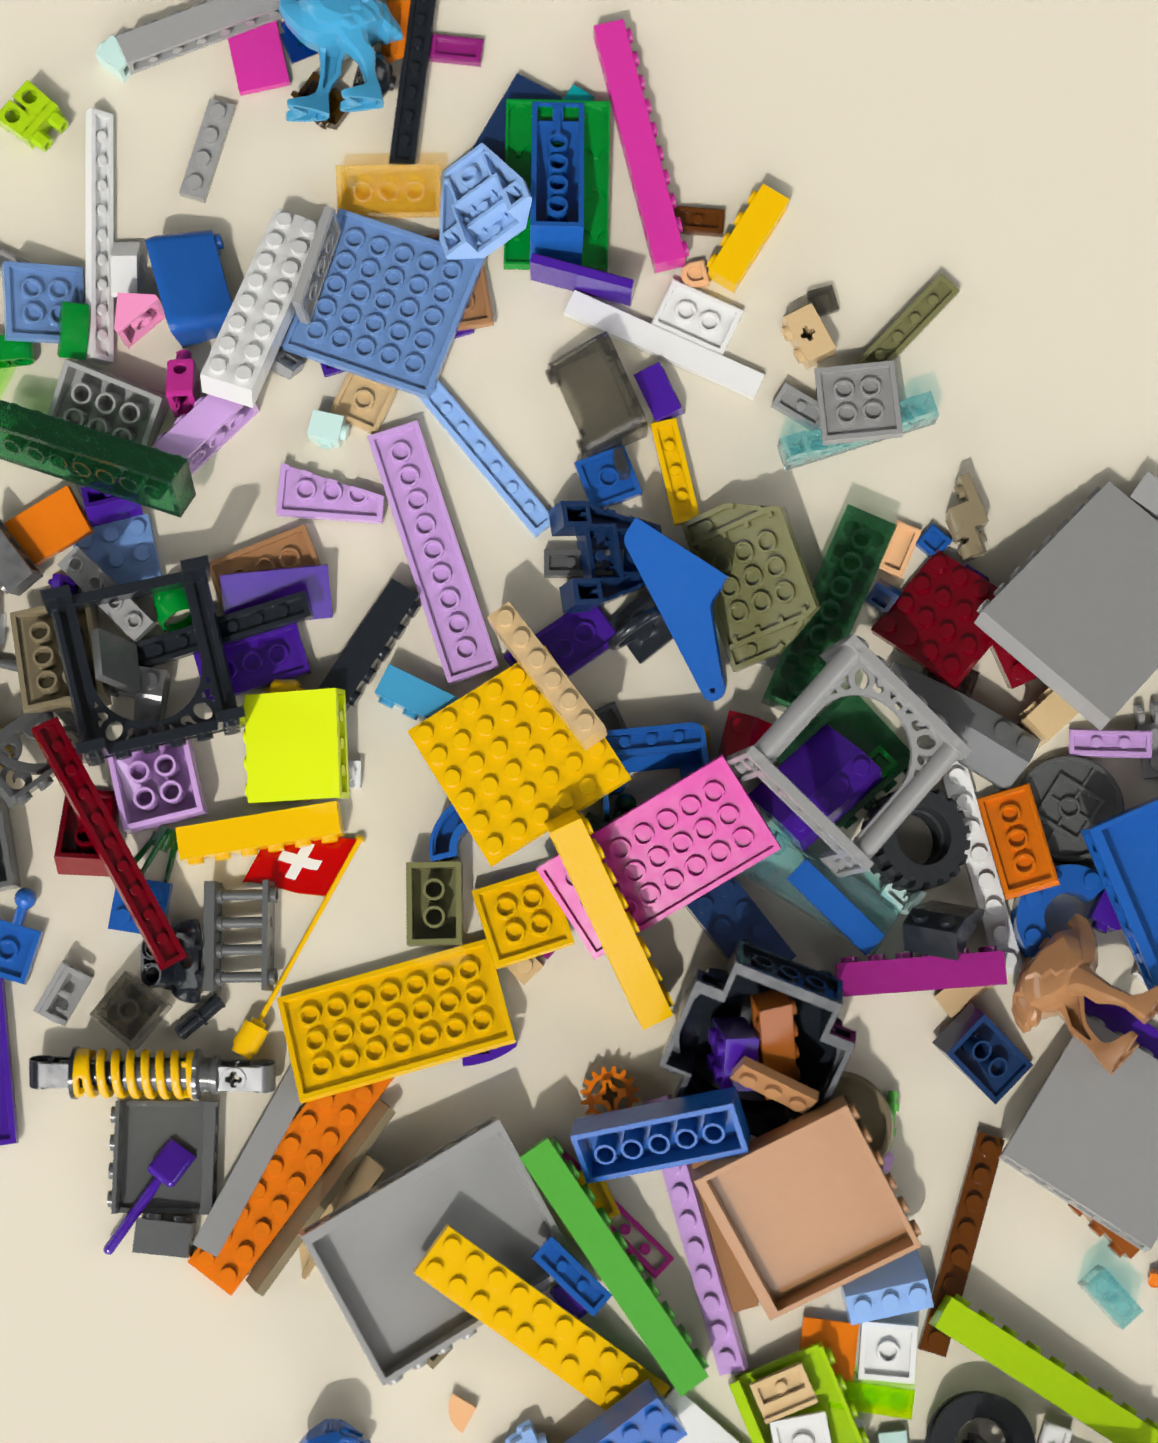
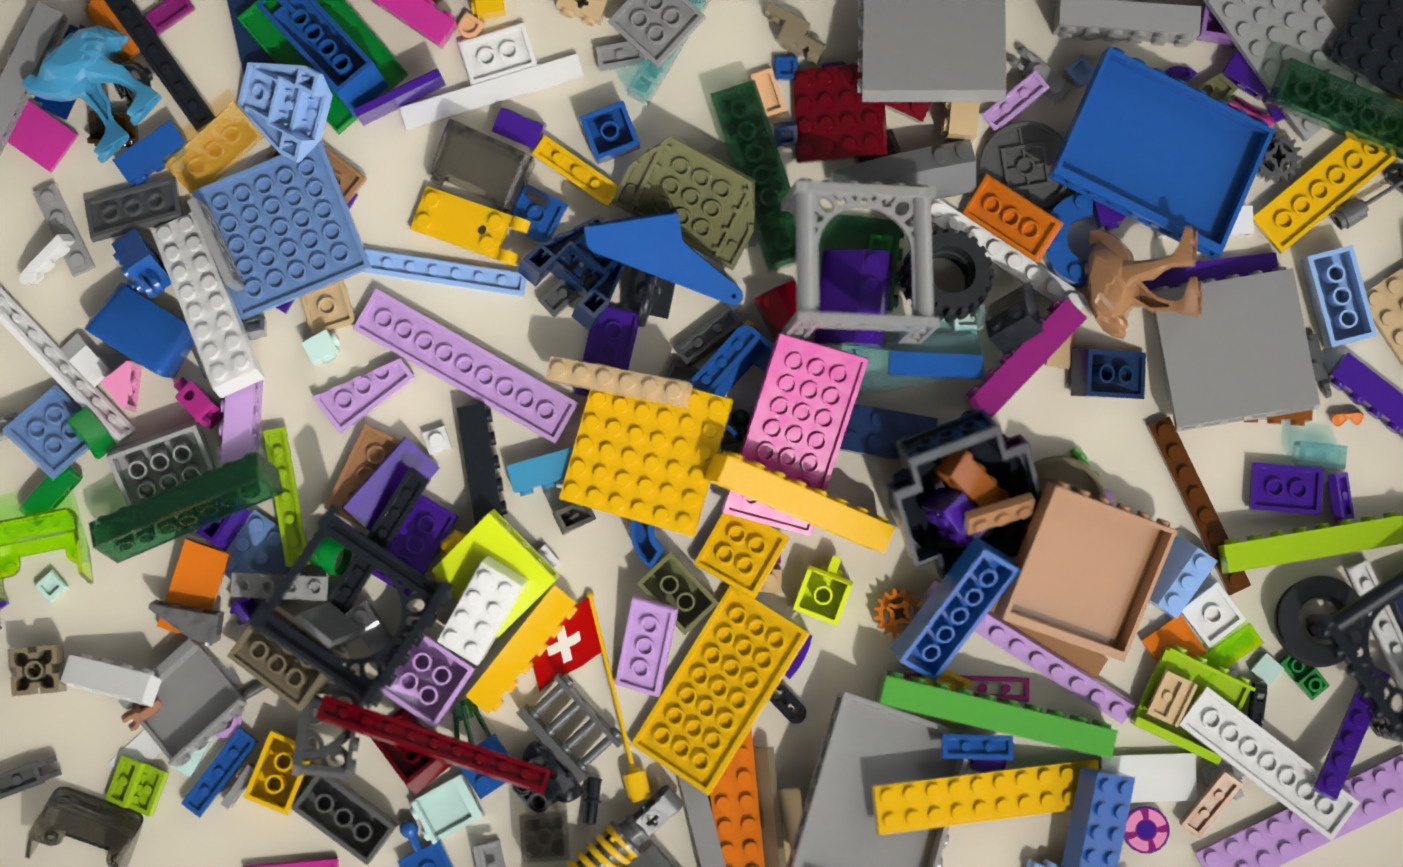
camera: 45 degrees left, 5 degrees up
none -> white hinge [19,234,75,285]
none -> dark grey plate [84,176,183,243]
none -> blue brick [111,228,172,298]
none -> blue brick [113,120,190,186]
none -> lime plate [263,427,310,569]
none -> yellow hinge [410,186,531,266]
none -> light aqua panel [410,773,485,844]
none -> white plate [422,426,452,456]
none -> white brick [437,556,529,666]
none -> dark grey slope [552,503,596,535]
none -> blue brick [580,101,640,165]
none -> lavender tile [614,595,679,697]
none -> dark grey plate [674,306,743,368]
none -> black beam [770,685,806,723]
none -> neon yellow hinge [792,555,853,626]
none -> dark purple plate [1248,462,1324,515]
none -> dark purple plate [1327,472,1355,521]

